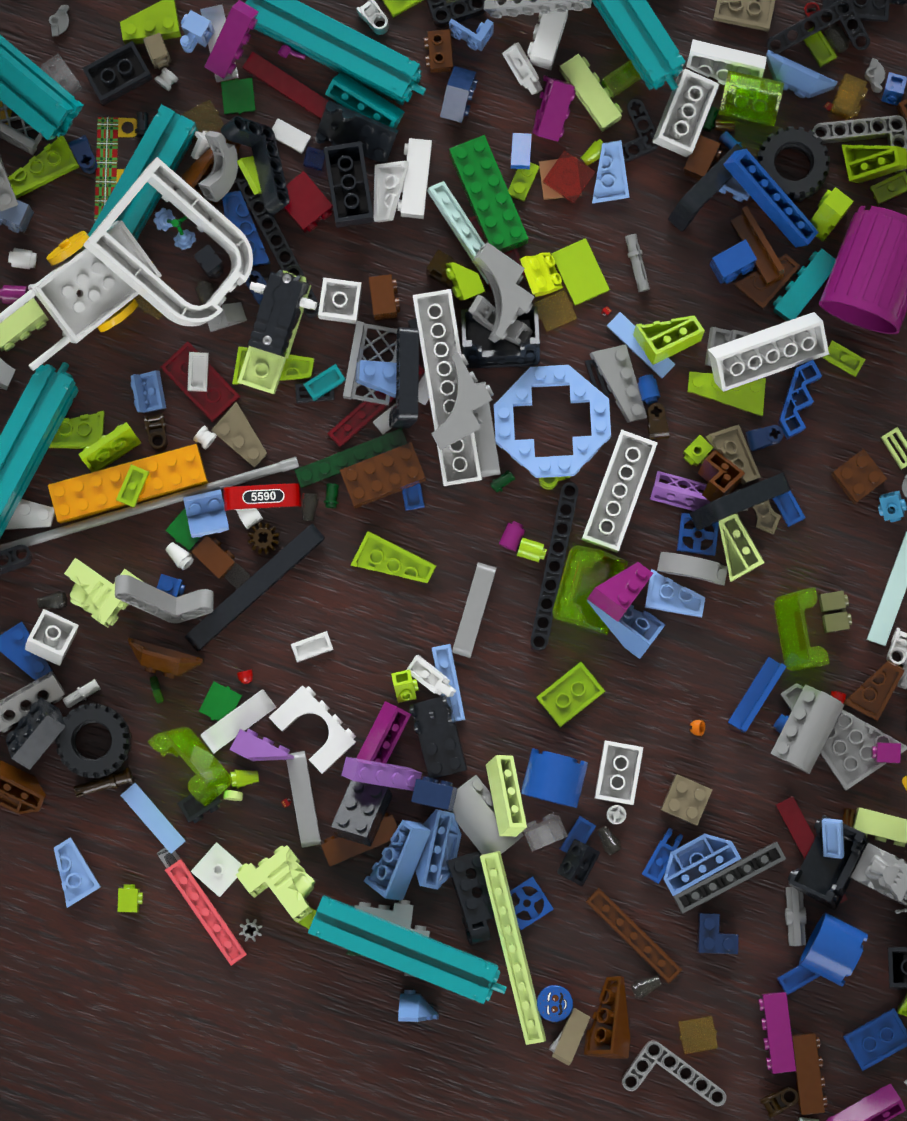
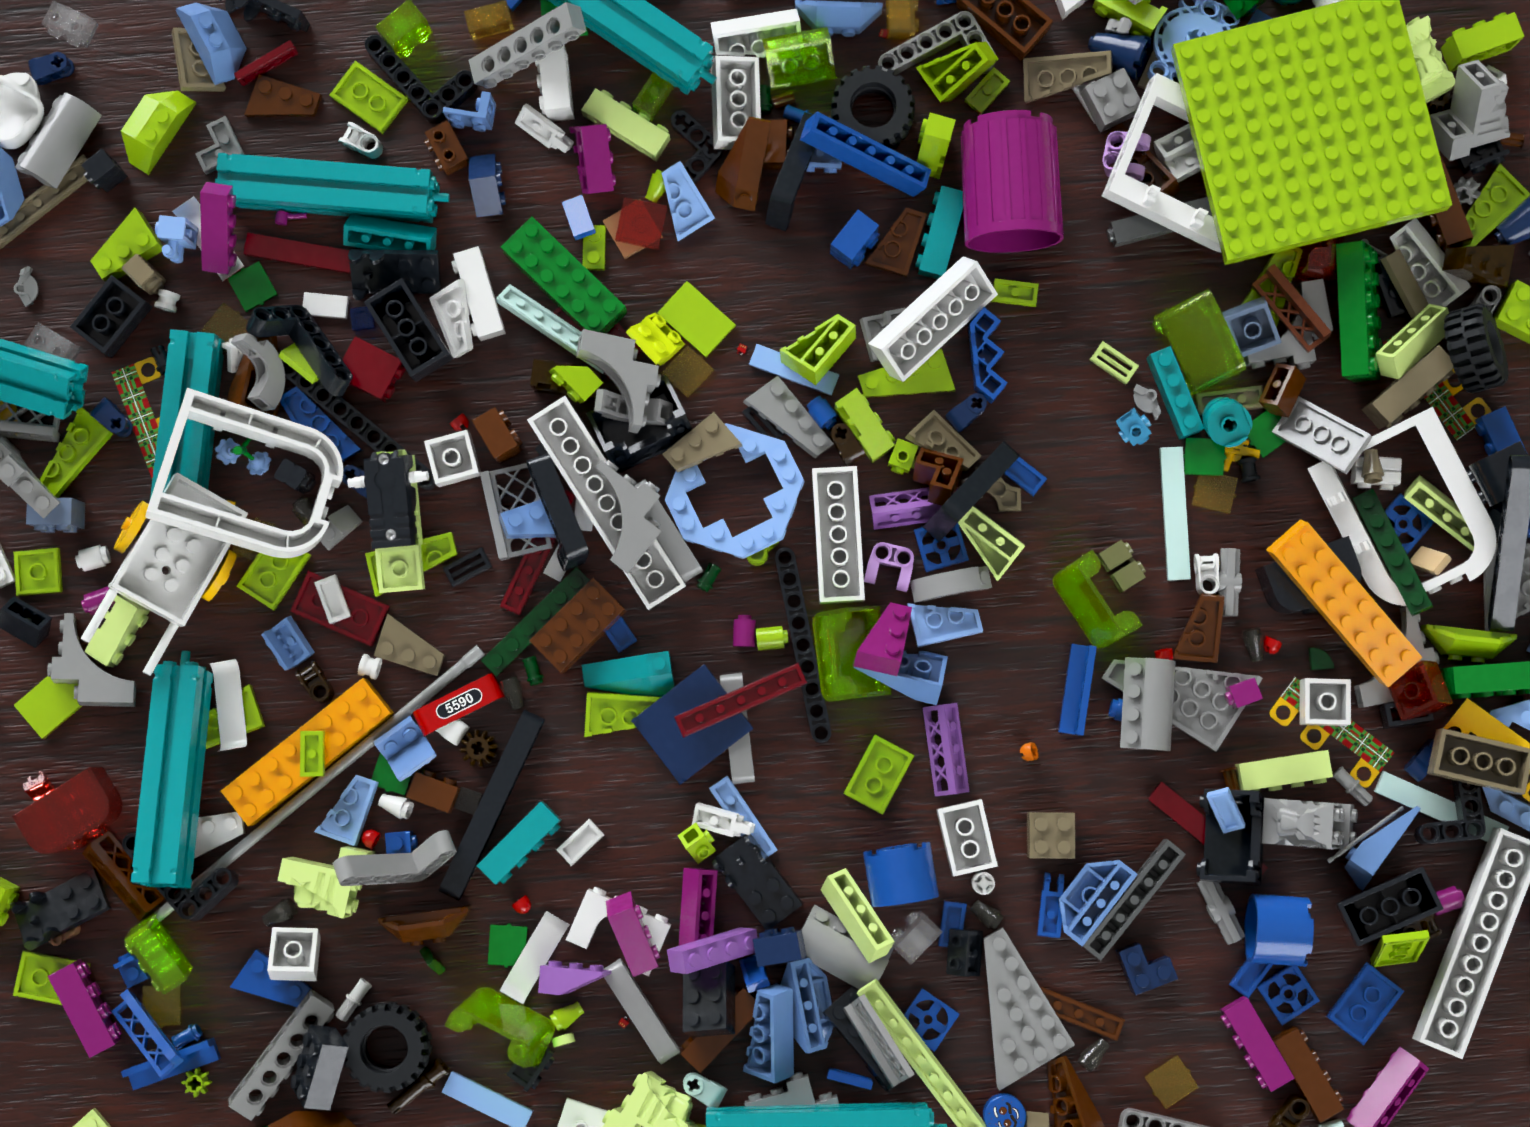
camera: 20 degrees left, 0 degrees up
lime plate [79,422,141,472] -> none
teal tile [303,364,346,401] -> none
light grey pin [625,234,650,292] -> none
reddish brown fence [730,206,784,285] -> none
reddish brown brick [831,449,887,505] -> none
none -> white sticker [209,659,247,751]
none -> lime tile [237,552,312,611]
none -> light blue wing [314,775,379,846]
none -> red hinge [361,829,381,849]
none -> red hinge [449,413,469,432]
none -> teal brick [477,801,562,885]
none -> teal wedge [582,651,675,697]
none -> magenta wedge [606,891,660,977]
none -> dark blue door [631,664,754,785]
none -> dark tan wing [663,412,742,473]
none -> dark red tile [674,663,807,738]
none -> light aqua piece [683,1072,728,1108]
none -> reddish brown wedge [715,116,771,211]
none -> blue tile [739,955,770,993]
none -> blue tile [827,1067,873,1090]
none -> lime wedge [834,388,896,463]
none -> light grey fence [843,994,915,1088]
none -> lavender piece [864,542,914,592]
none -> medium lavender fence [923,703,970,796]
none -> light grey wing [983,927,1075,1091]
none -> blue piece [1256,966,1320,1026]

